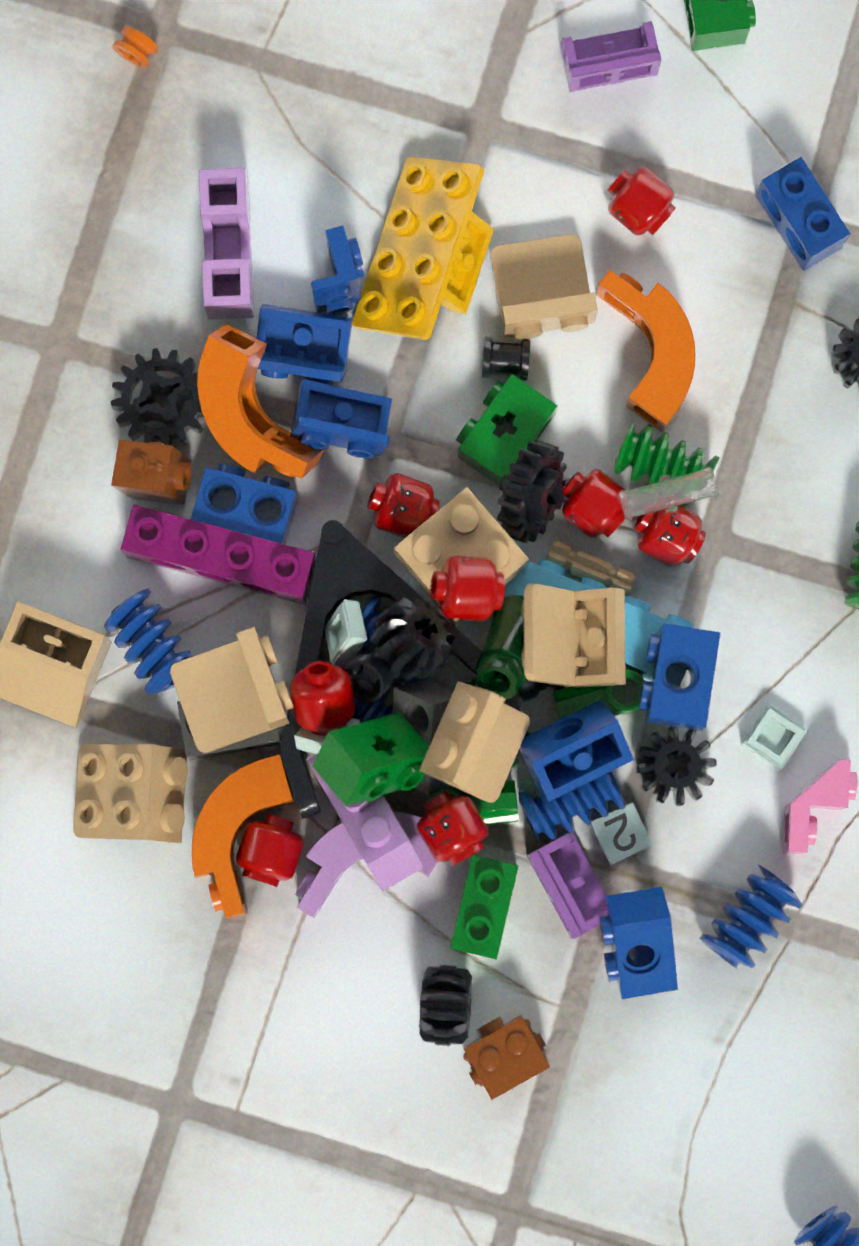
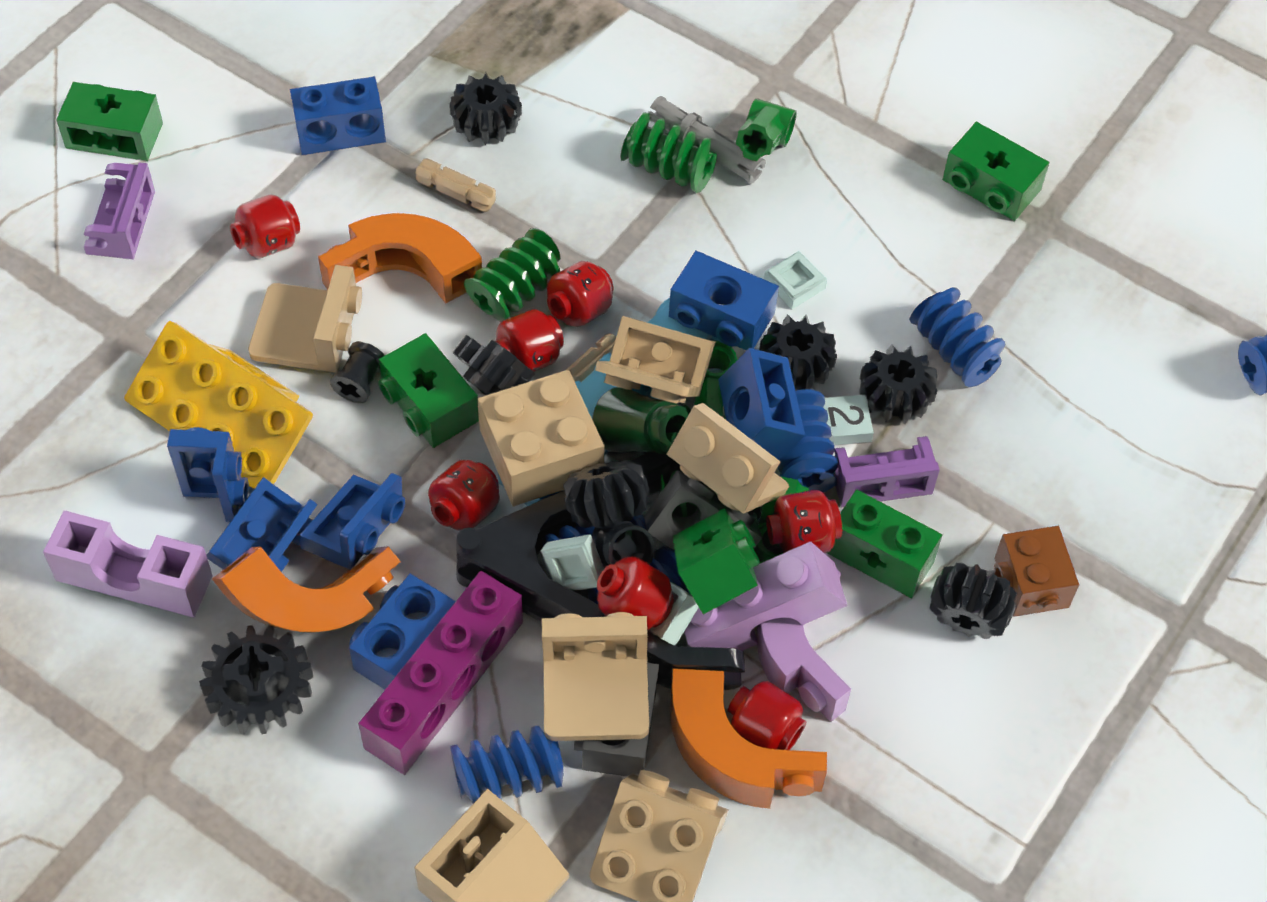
camera: 75 degrees left, 25 degrees down
dark orange head [111,440,192,505] -> none
red head [430,555,505,621] -> none
blue brick [599,887,678,999] -> none
clear pin [619,467,719,520] -> none
bright pink slope [782,760,858,854] -> none
none -> tan axle [415,158,496,212]
none -> black gear [859,344,938,424]

